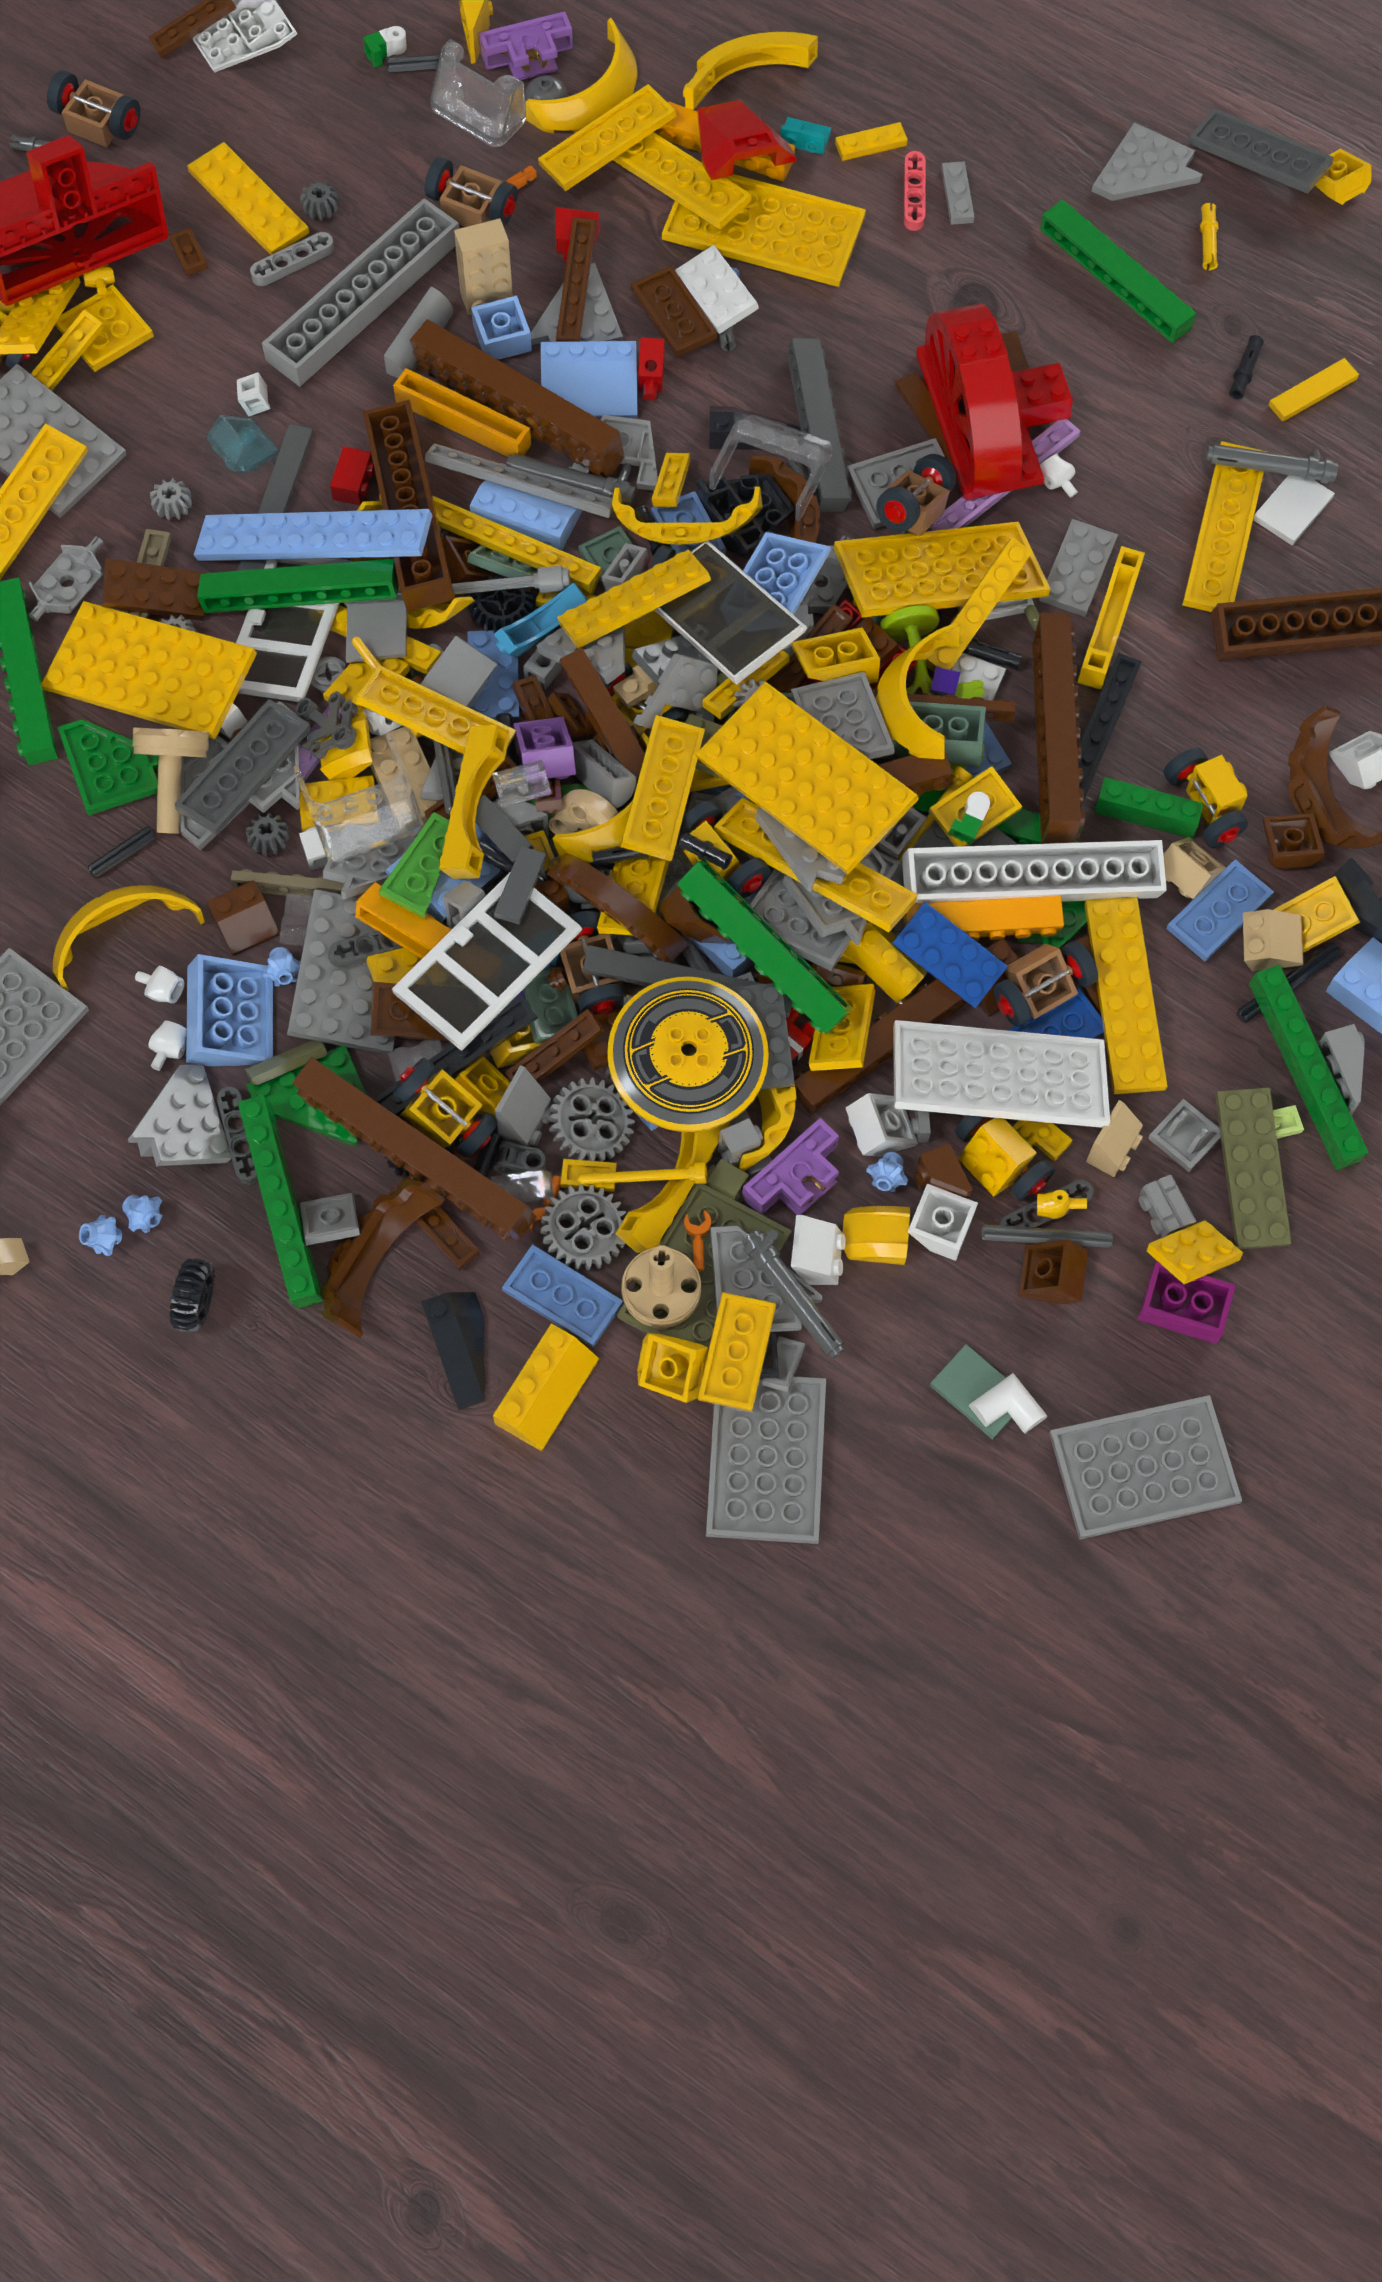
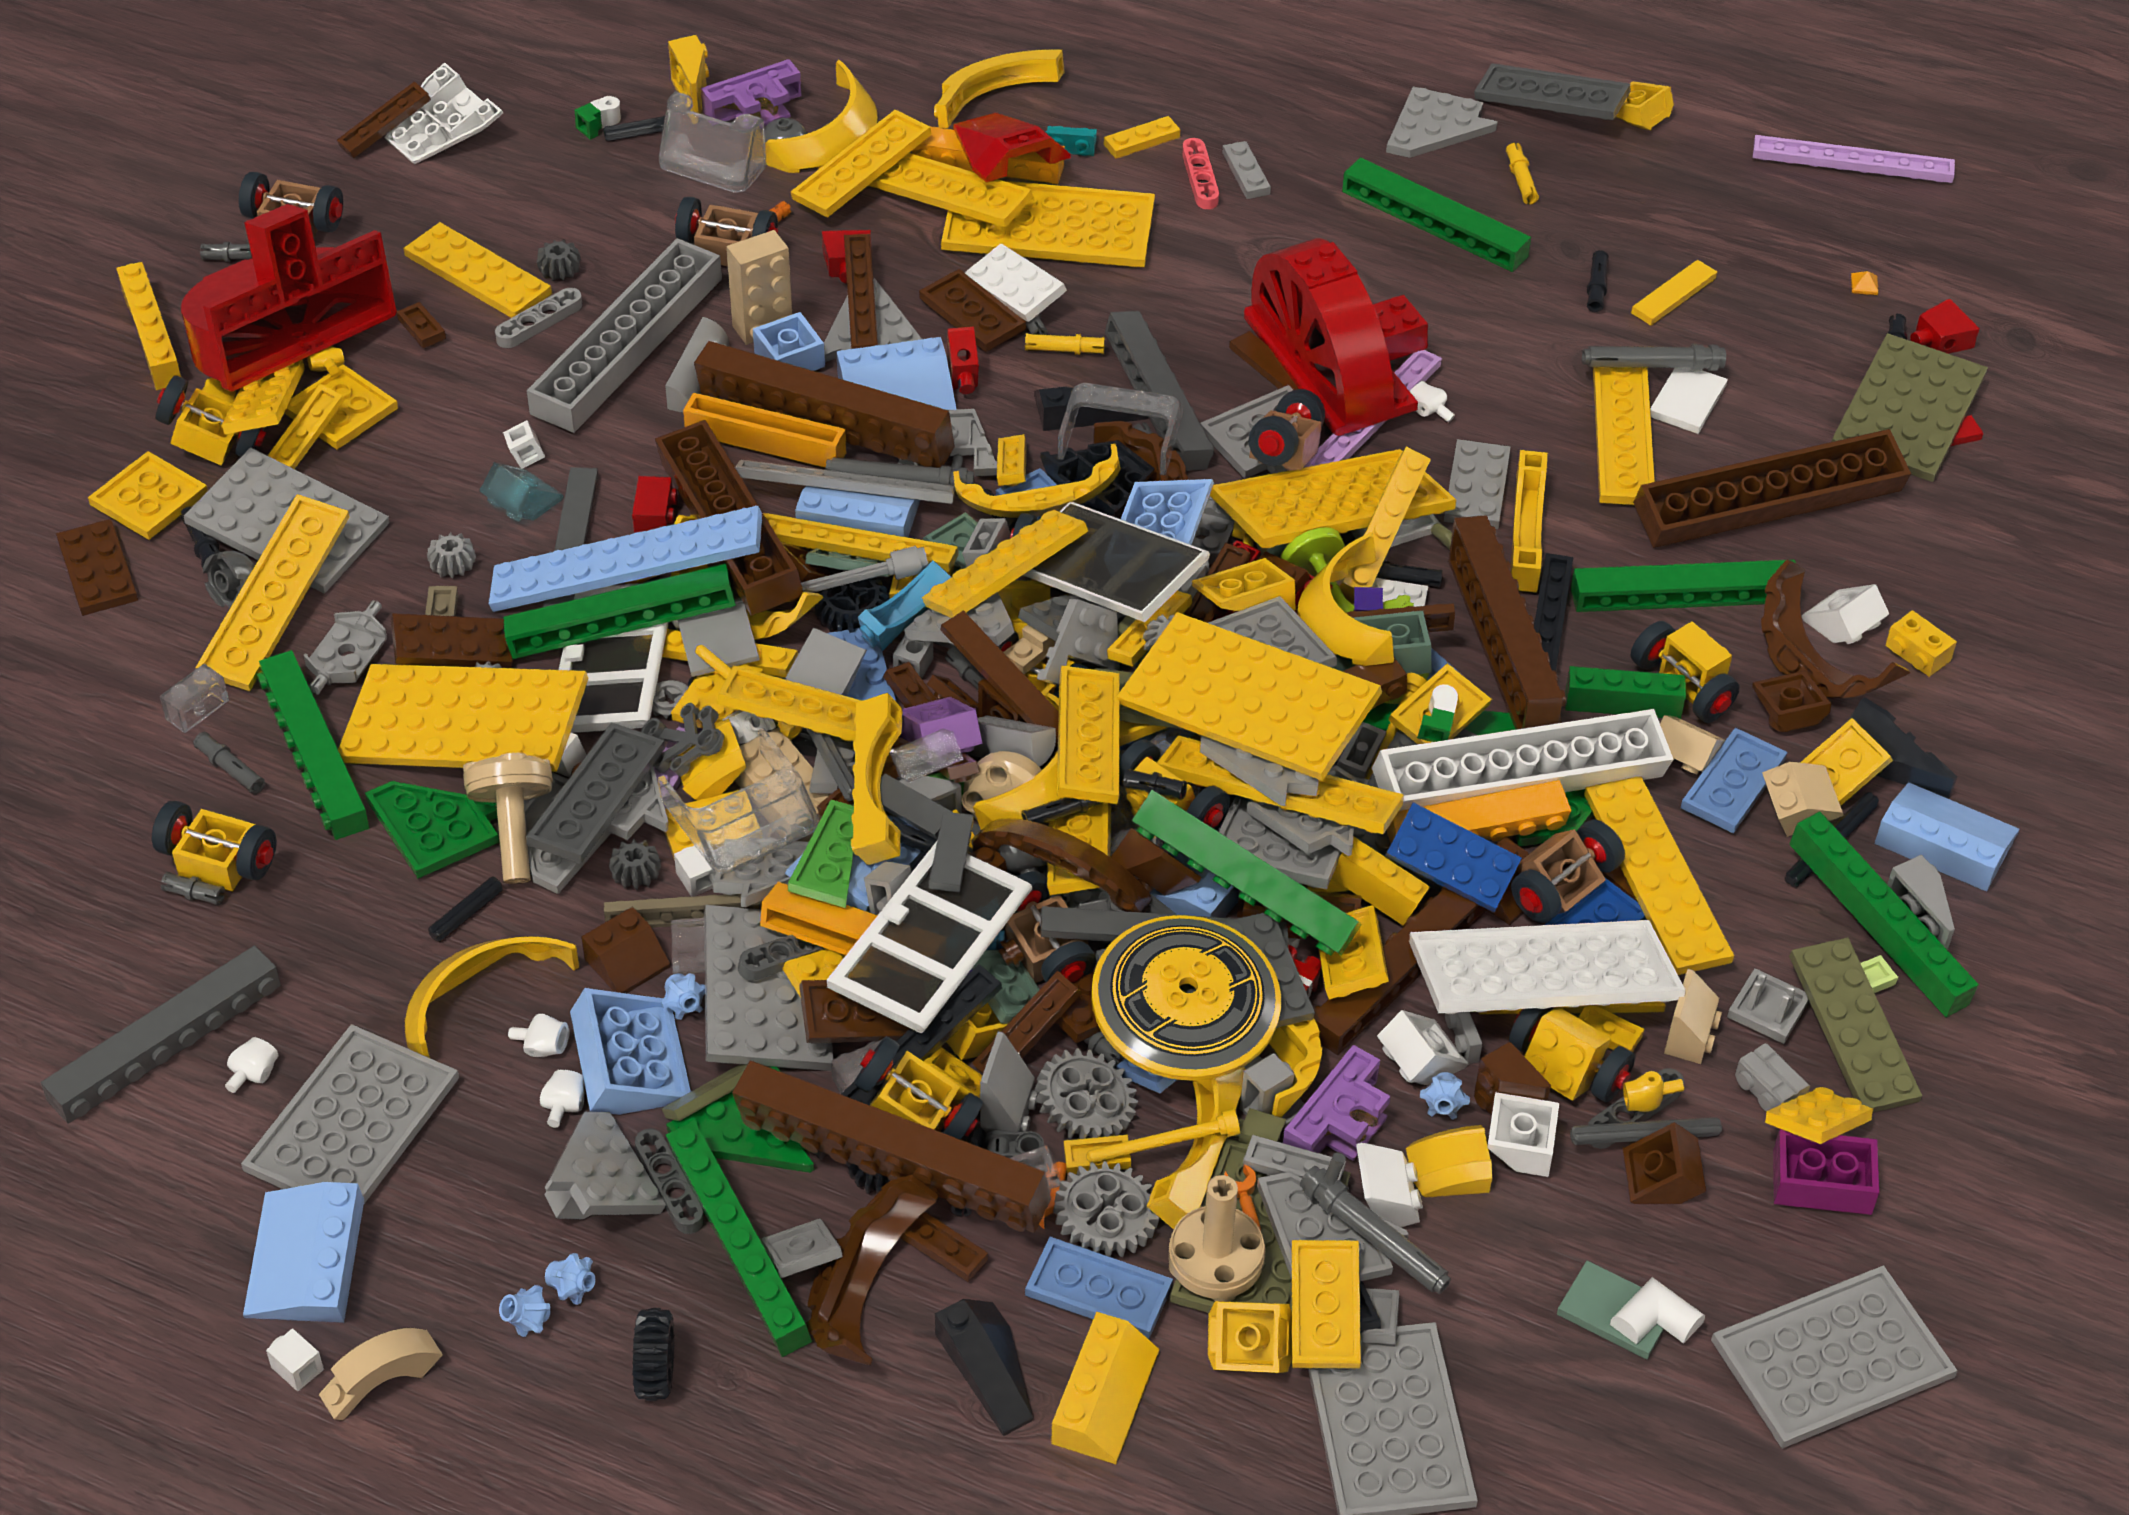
camera: 10 degrees left, 20 degrees down
none -> yellow pin [1025,333,1105,355]
none -> light grey plate [1243,1135,1346,1181]
none -> green brick [1571,560,1796,612]

